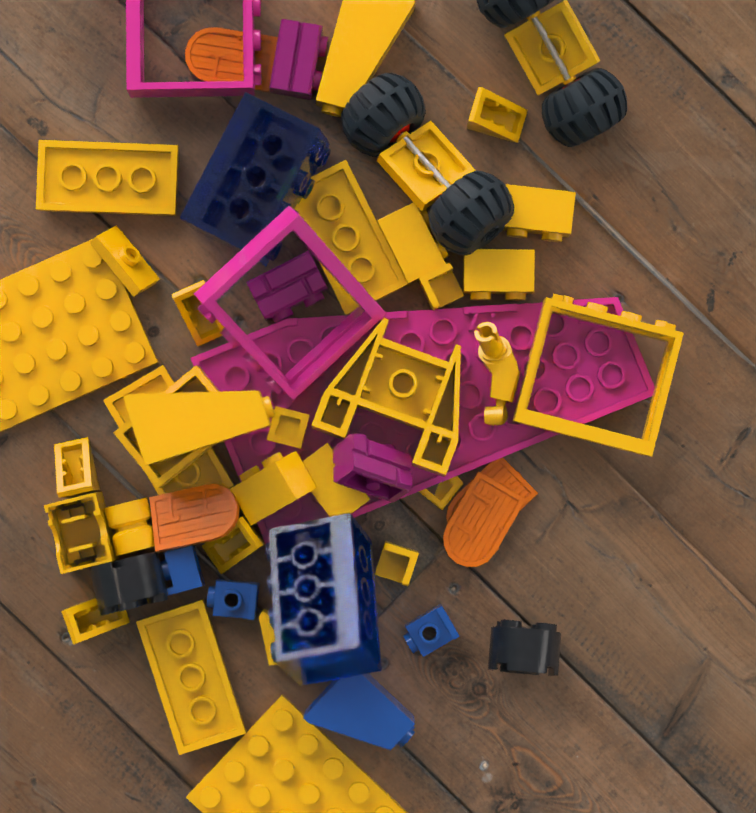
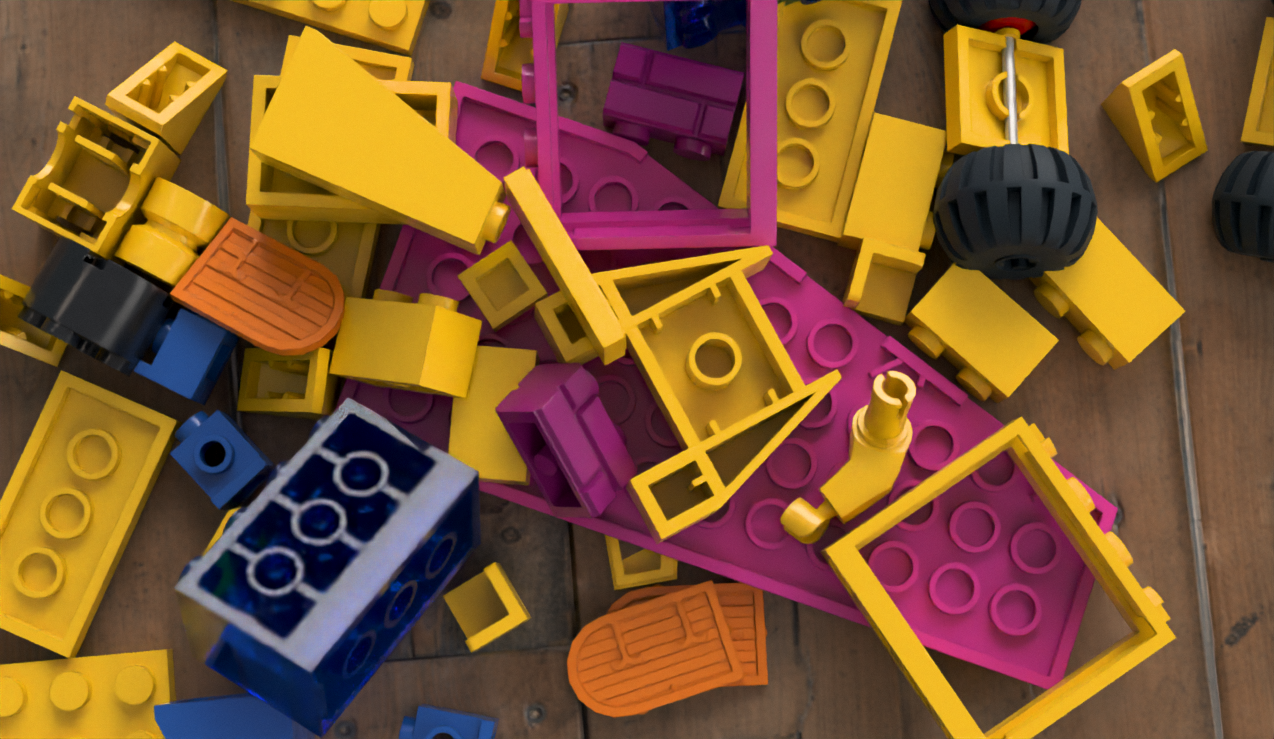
camera: 40 degrees right, 5 degrees down
none -> yellow tile [503,167,626,365]

